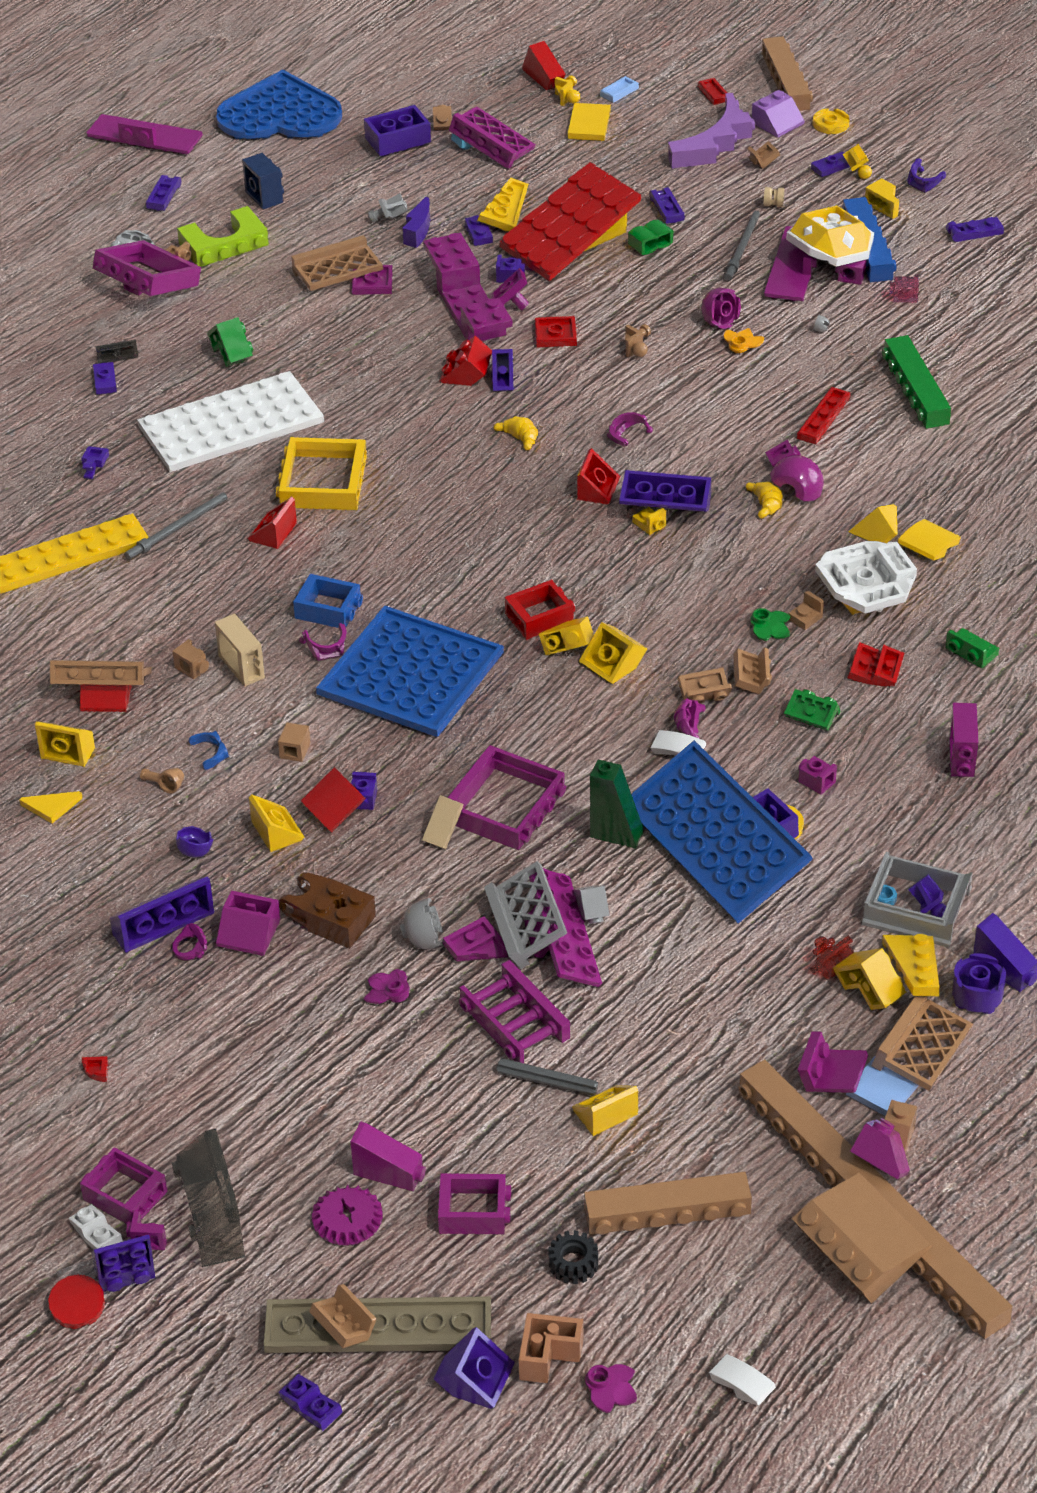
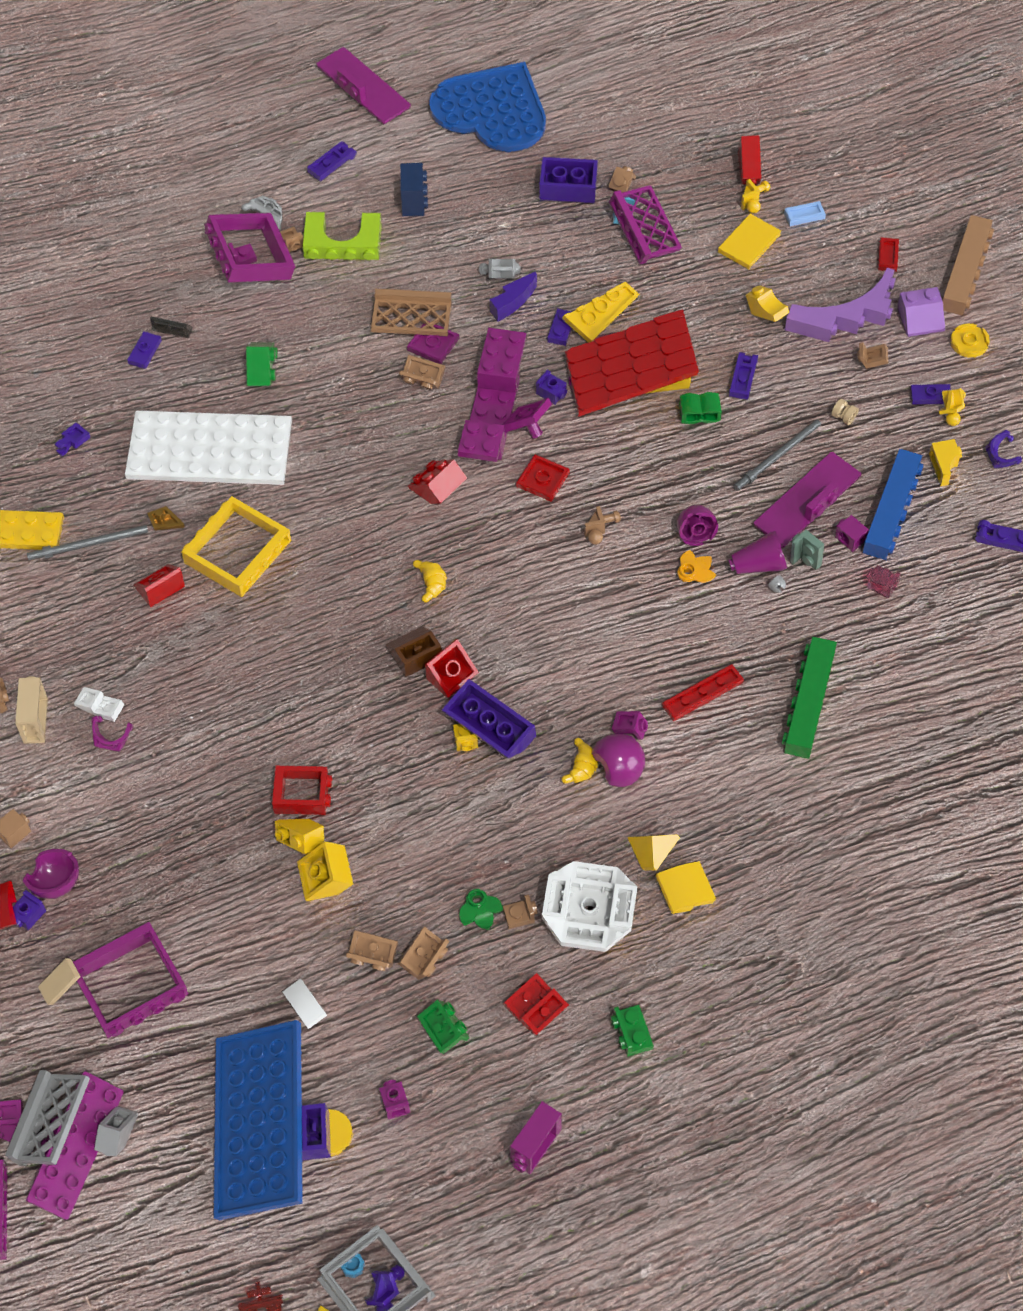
camera: 30 degrees right, 15 degrees up
blue window [293,574,363,628] -> none
blue plate [316,605,504,737] -> none
dark purple slope [492,349,514,391] -> none
dark green slope [590,759,644,849] -> none
magenta helmet [607,412,653,447] -> none
magenta piece [673,698,706,739] -> none
yellow piece [786,206,874,267] -> none
none -> magenta cylinder [23,849,79,899]
none -> white slope [74,687,124,722]
none -> pearl gold piece [147,506,185,530]
none -> reddish brown slope [386,626,442,677]
none -> medium nougat bracket [399,355,446,390]
none -> magenta cone [729,531,787,574]
none -> yellow arch [746,286,790,322]
none -> sand green bracket [790,530,824,570]

